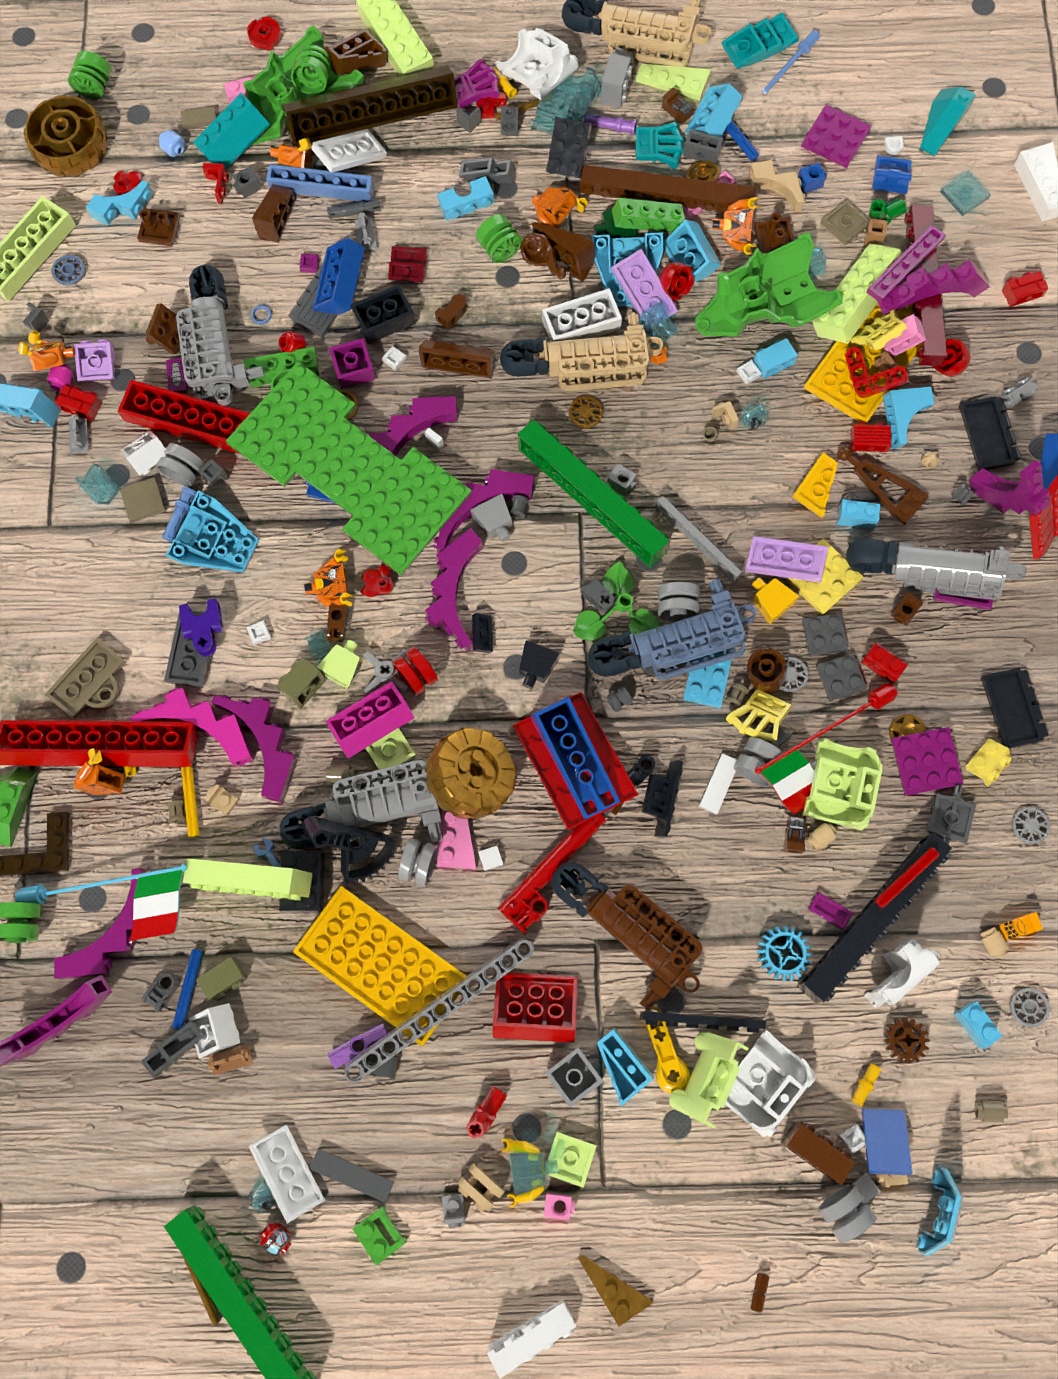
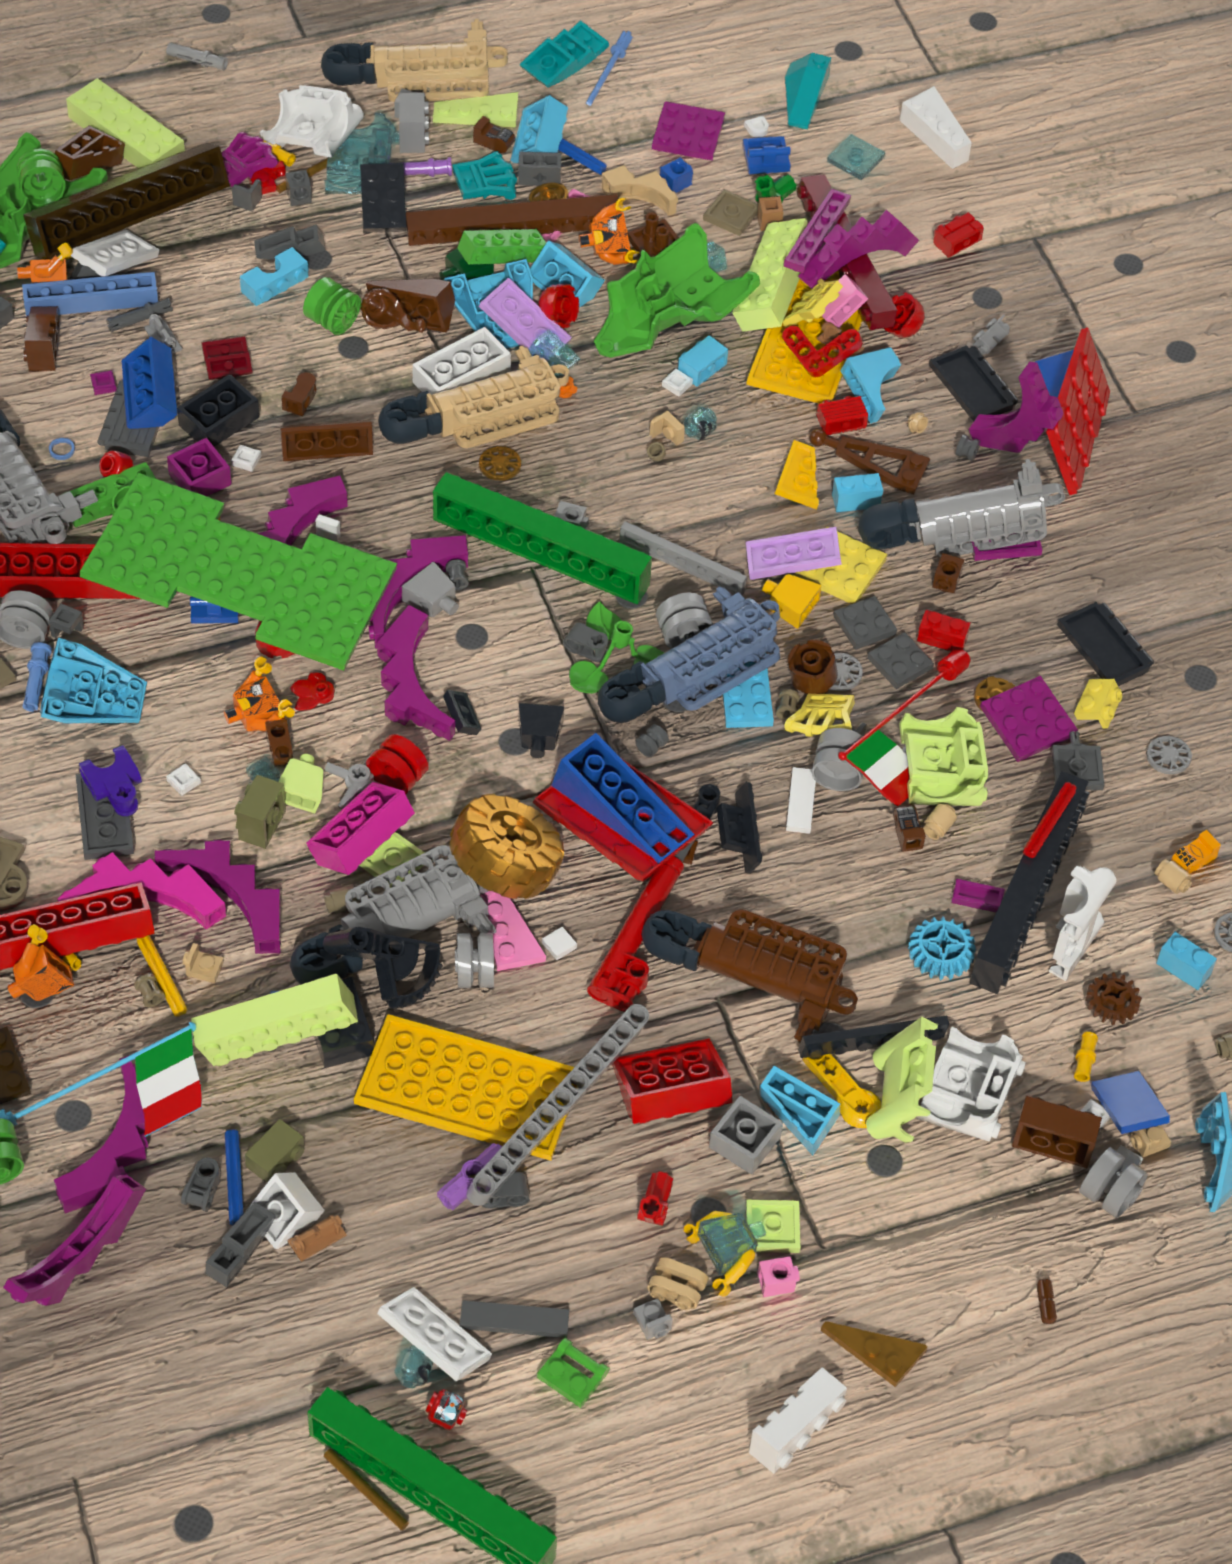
camera: 25 degrees left, 20 degrees down
orange torso [532,187,587,227] -> none

